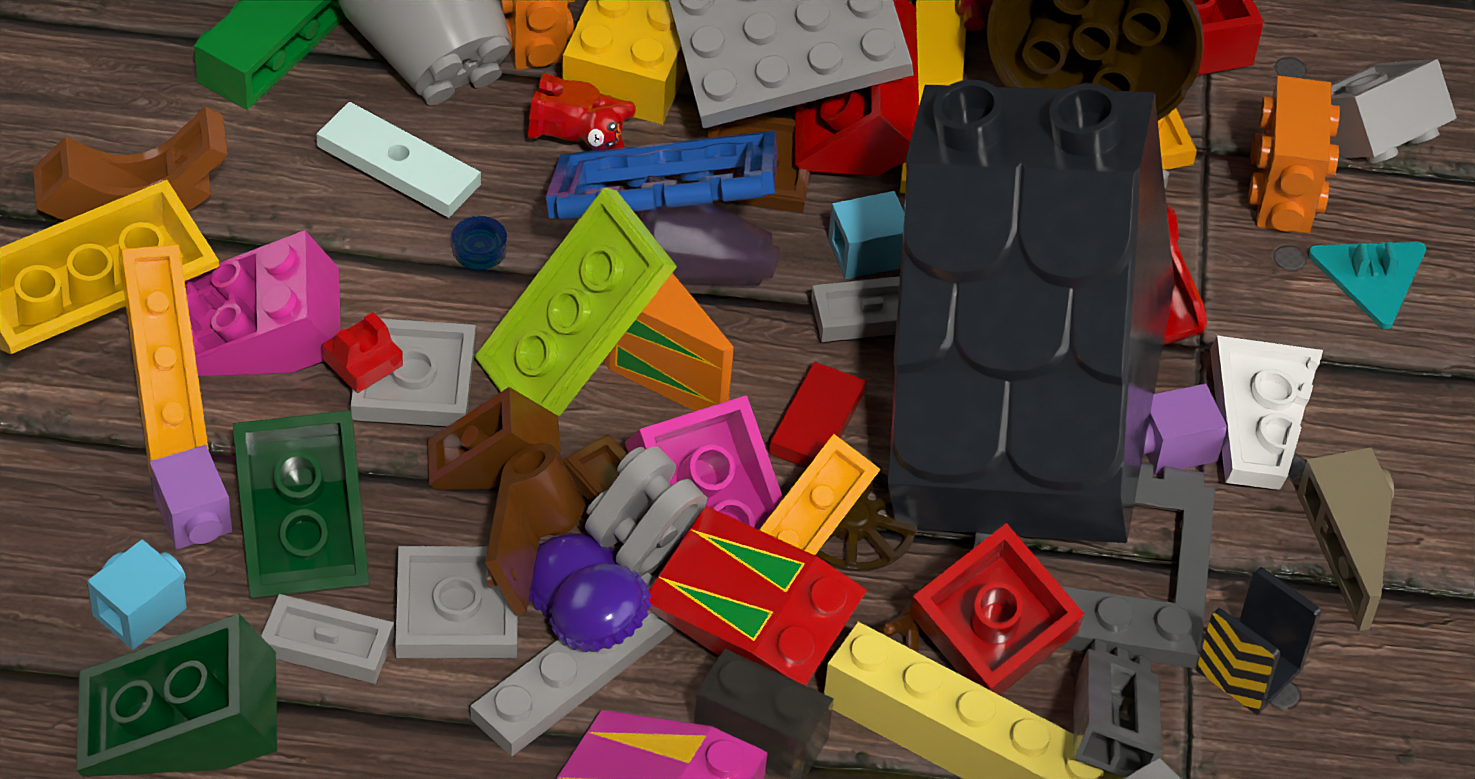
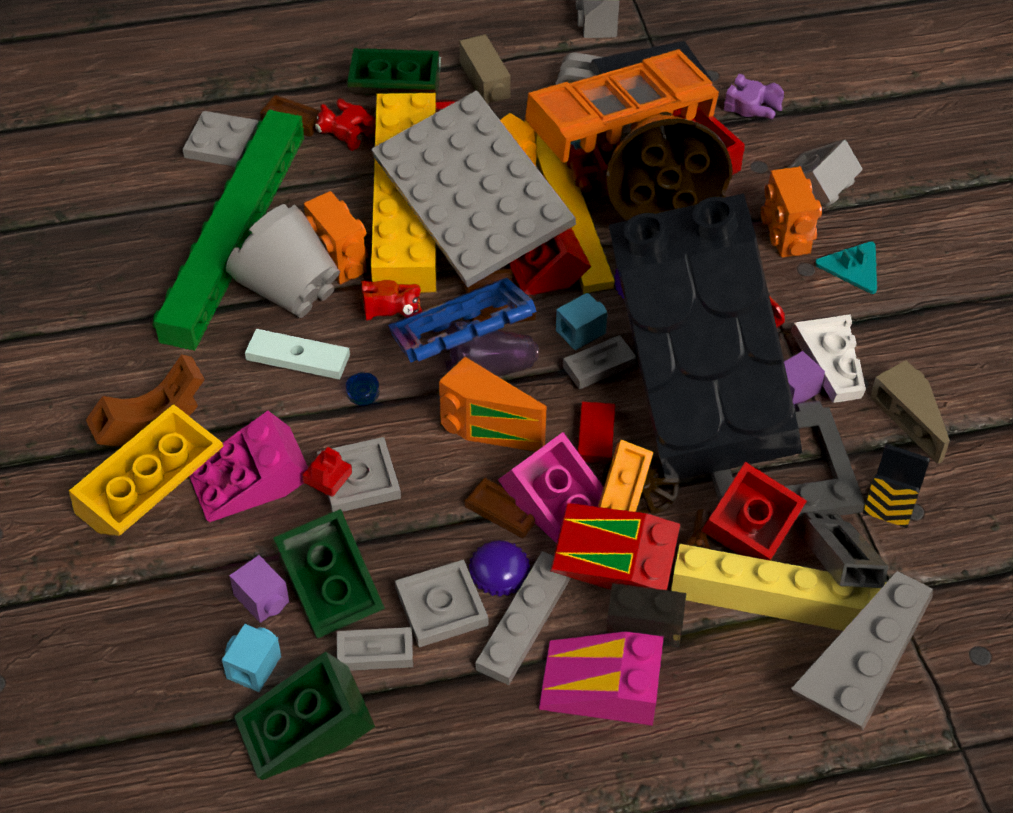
camera: 15 degrees left, 0 degrees up
light orange plate [119,244,209,477] -> none
reddish brown slope [428,387,561,490] -> none
lime tile [475,187,677,418] -> none
reddish brown door [485,442,585,616] -> none
dark purple hat [549,563,651,652] -> none
light grey brick [585,446,707,577] -> none

